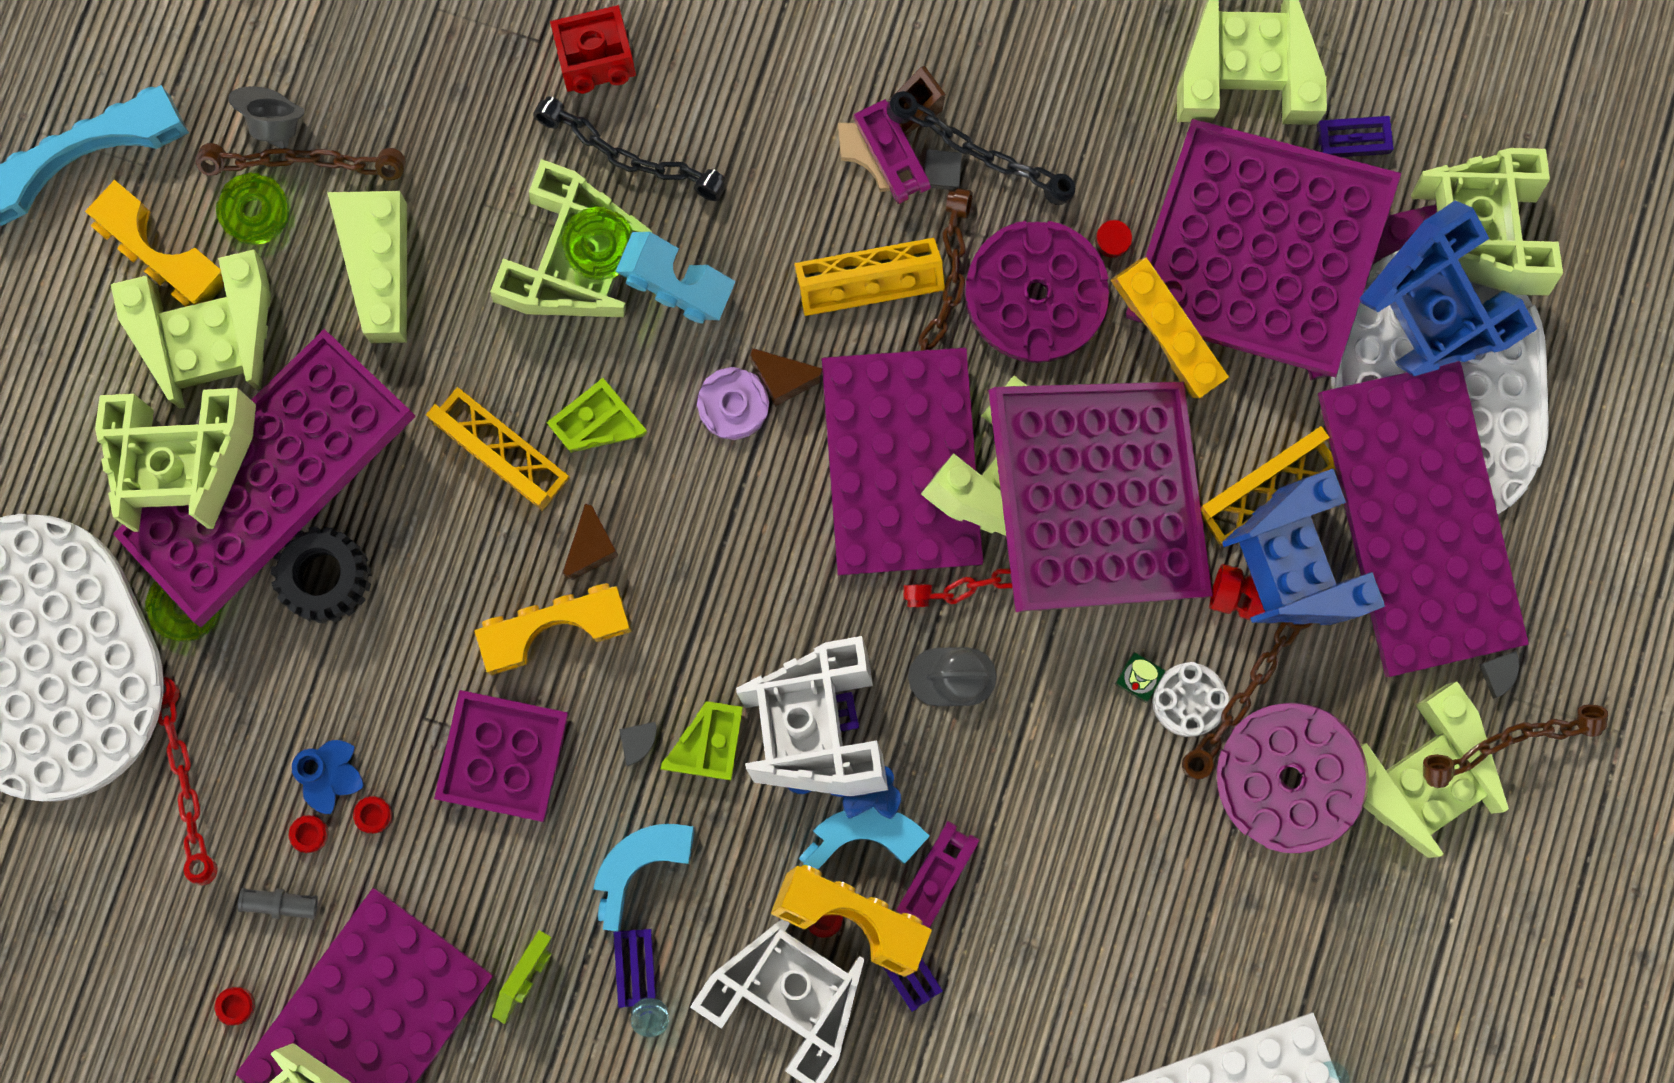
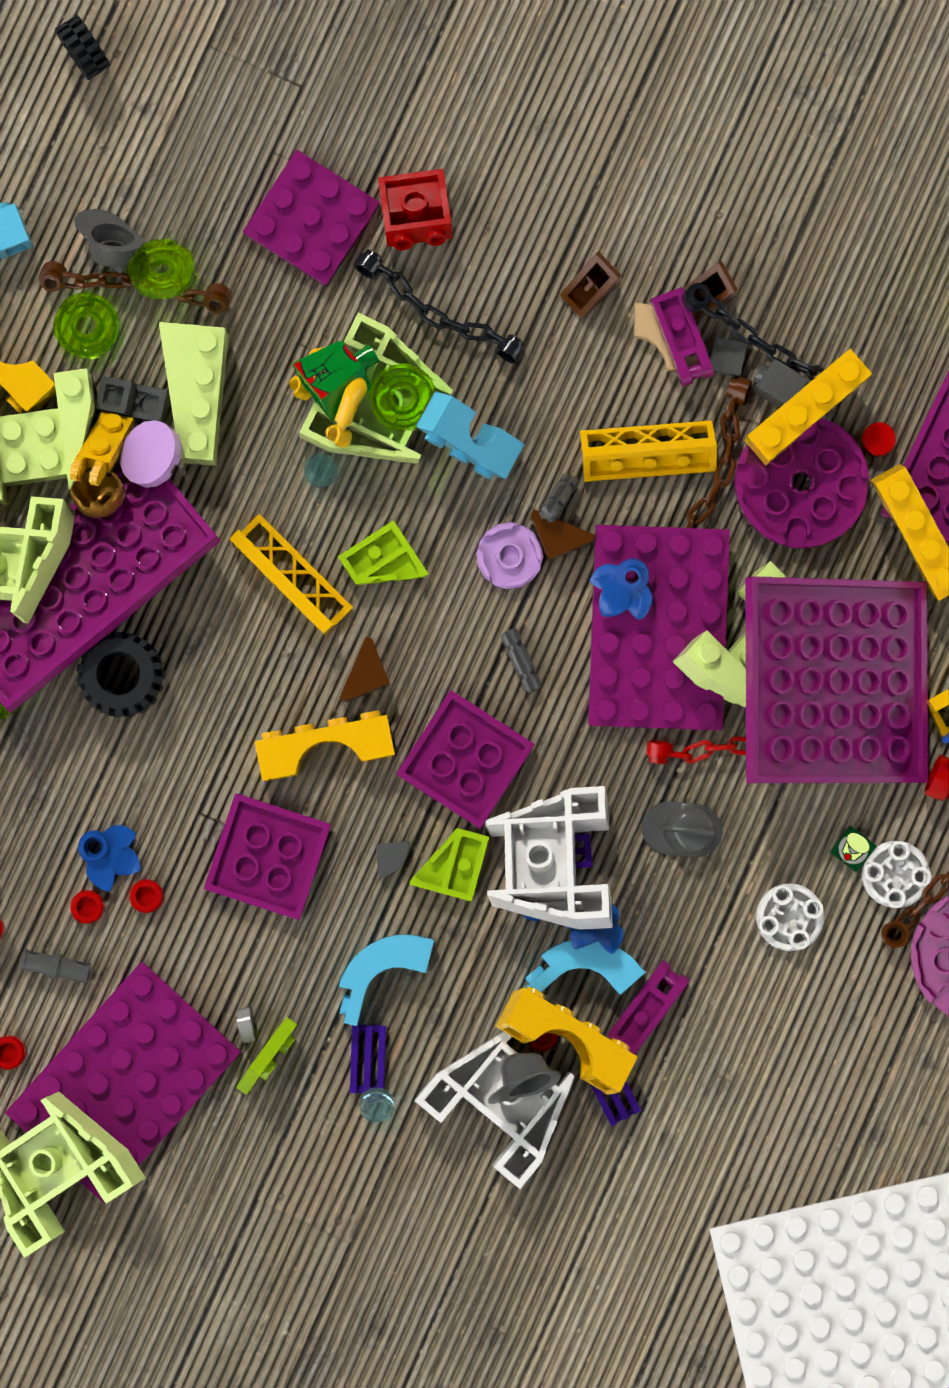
camera: 10 degrees right, 5 degrees up
none -> yellow hinge [70,411,134,486]
none -> pearl gold hair [70,470,126,518]
none -> dark grey slope [95,376,170,423]
none -> lavender tile [120,420,182,488]
none -> clear neon green tile [128,239,195,299]
none -> light grey tile [237,1007,257,1043]
none -> magenta plate [243,149,380,288]
none -> torso [289,341,379,448]
none -> clear light blue tile [304,453,338,488]
none -> magenta plate [396,690,535,829]
none -> dark grey piece [488,1053,561,1104]
none -> dark grey axle [501,628,542,693]
none -> dark grey axle [539,473,578,522]
none -> reddish brown slope [560,251,622,319]
none -> blue plate [590,558,653,620]
none -> yellow arch [744,348,872,466]
none -> dark grey brick [753,358,808,408]
none -> white tile [756,883,824,951]

